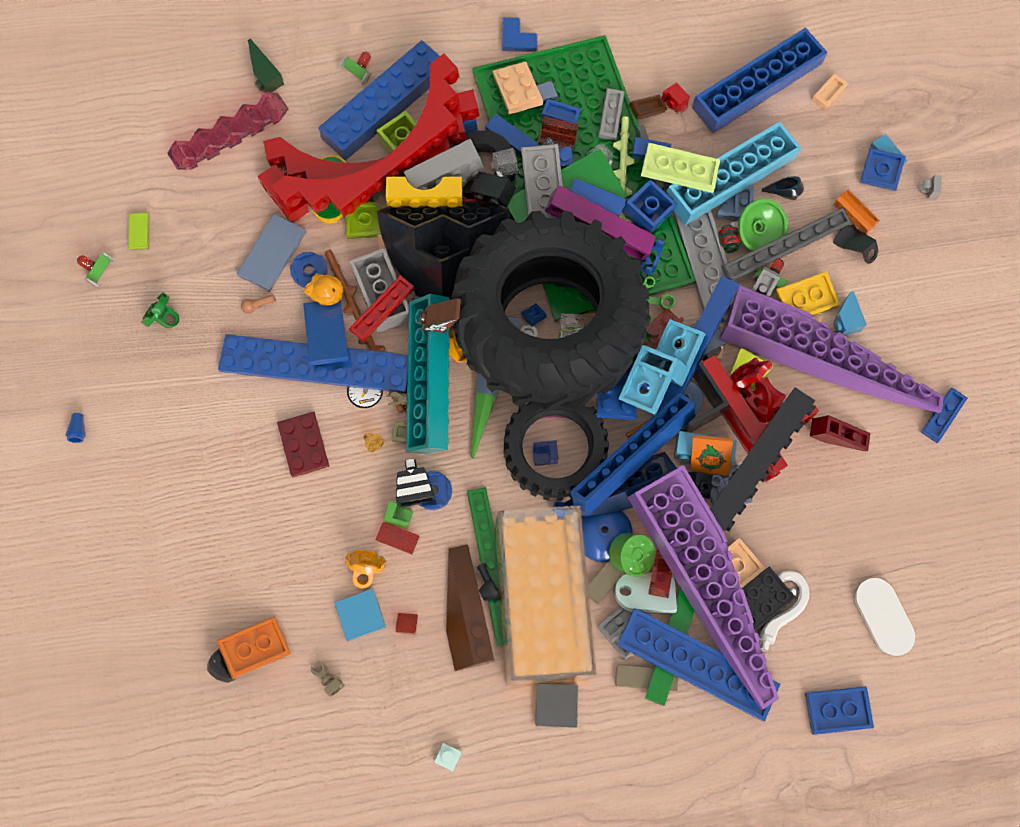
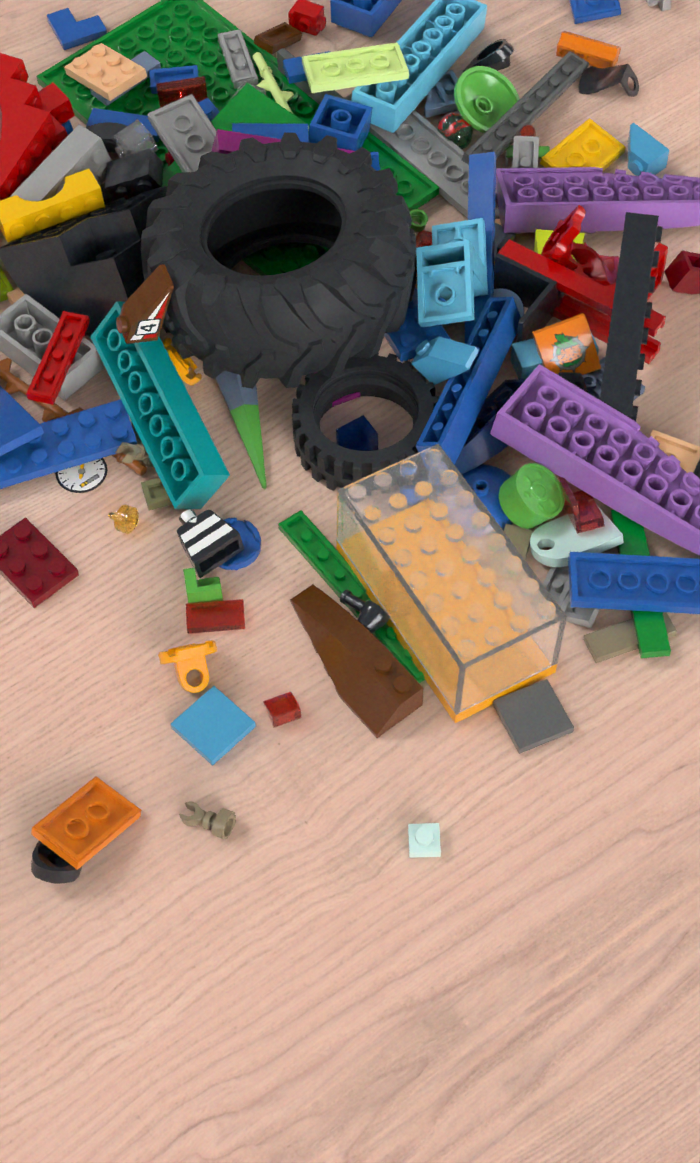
camera: 20 degrees left, 15 degrees down
none -> dark azure slope [411,336,479,385]

